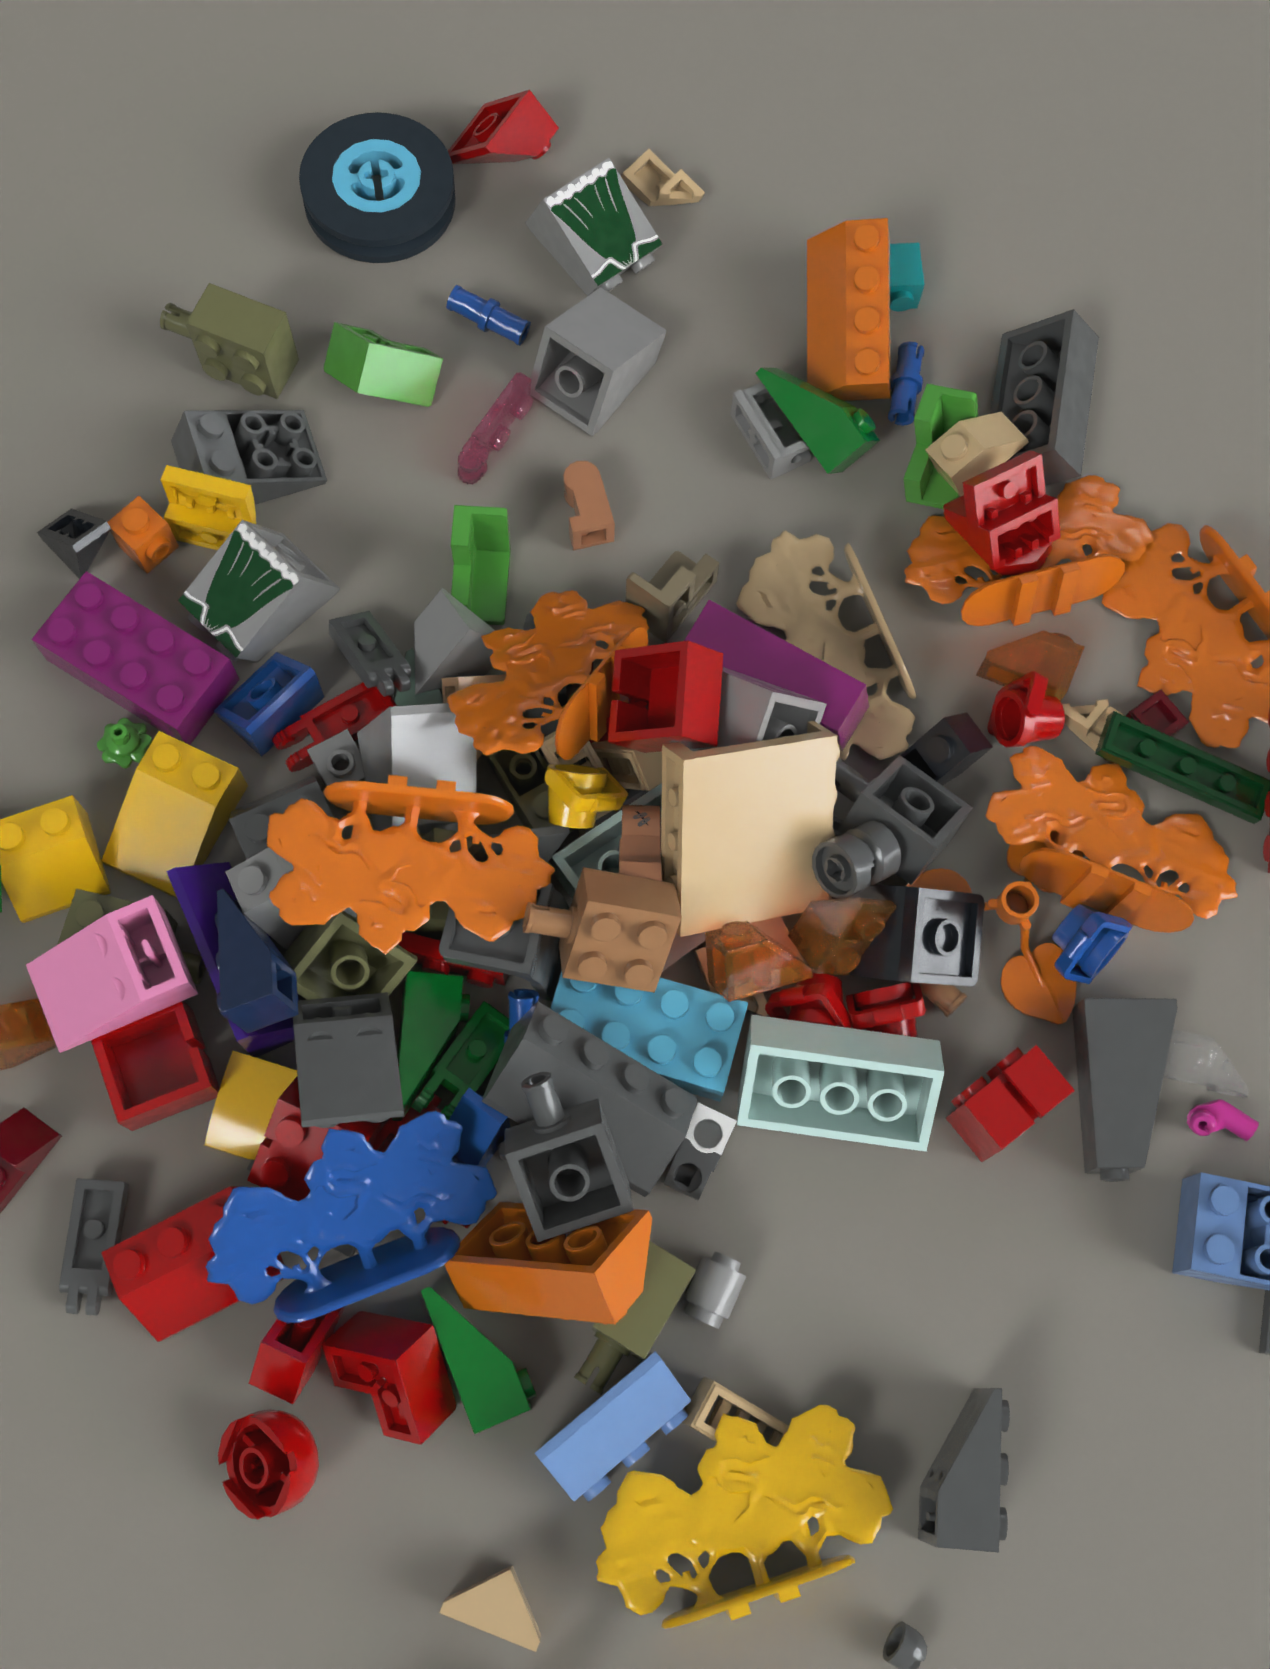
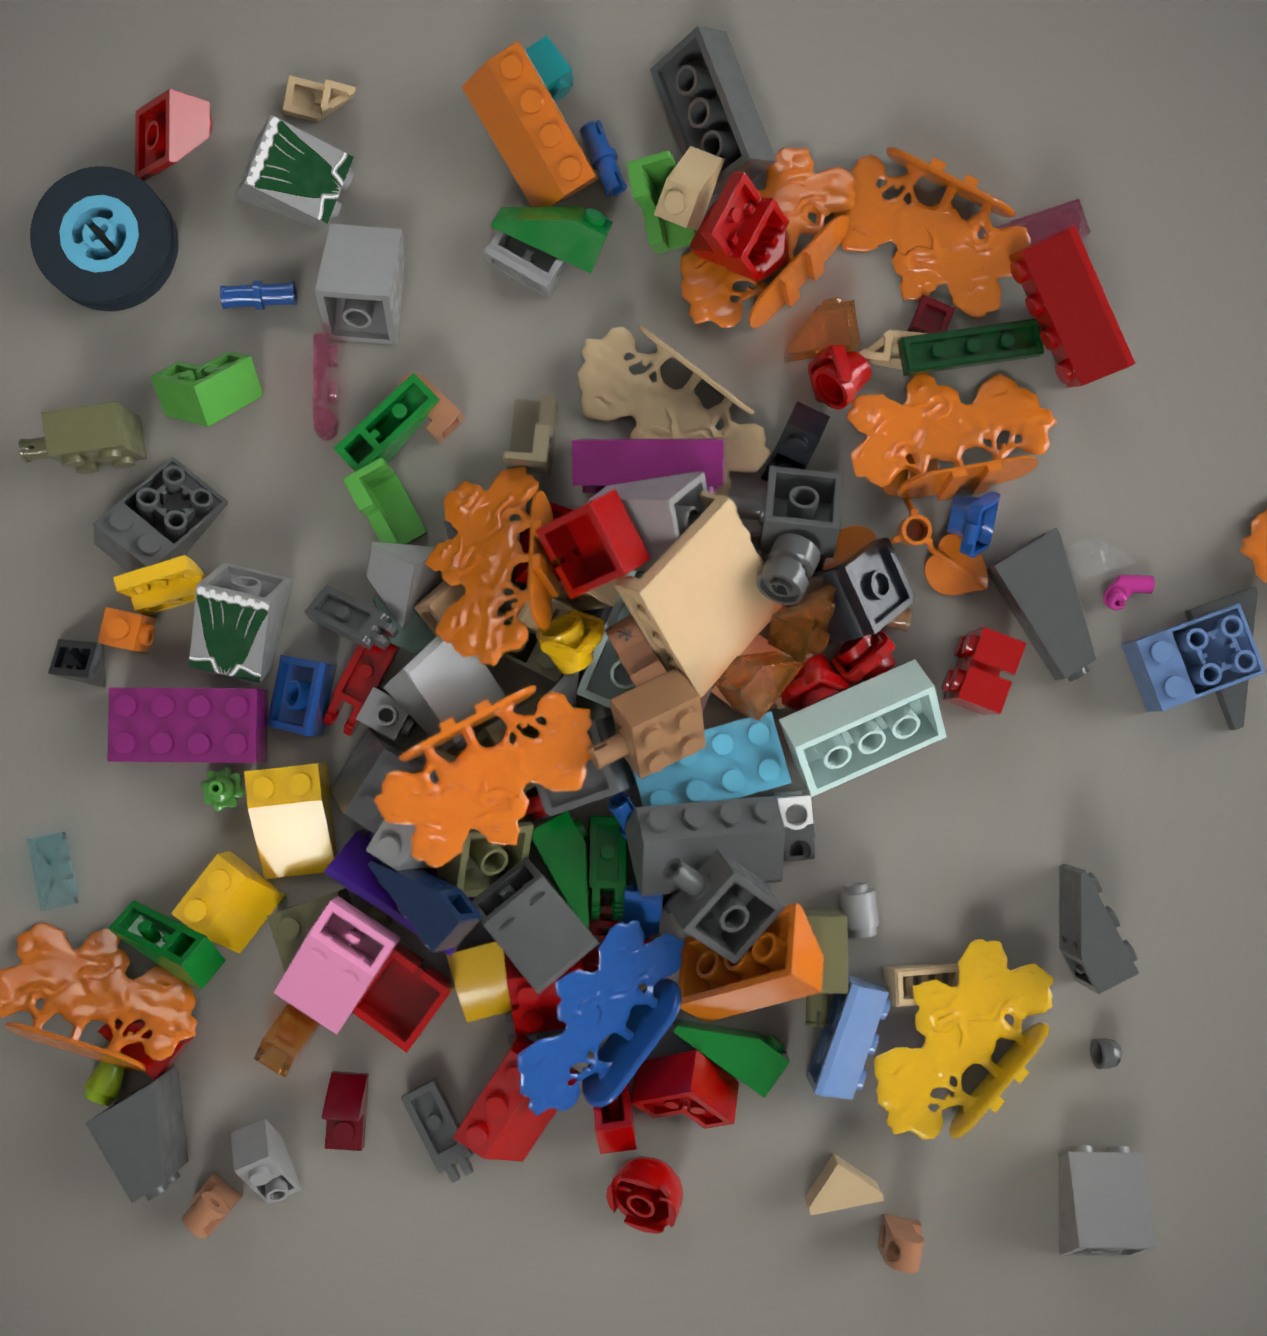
camera: 20 degrees left, 15 degrees up
none -> green slope [333,372,440,471]

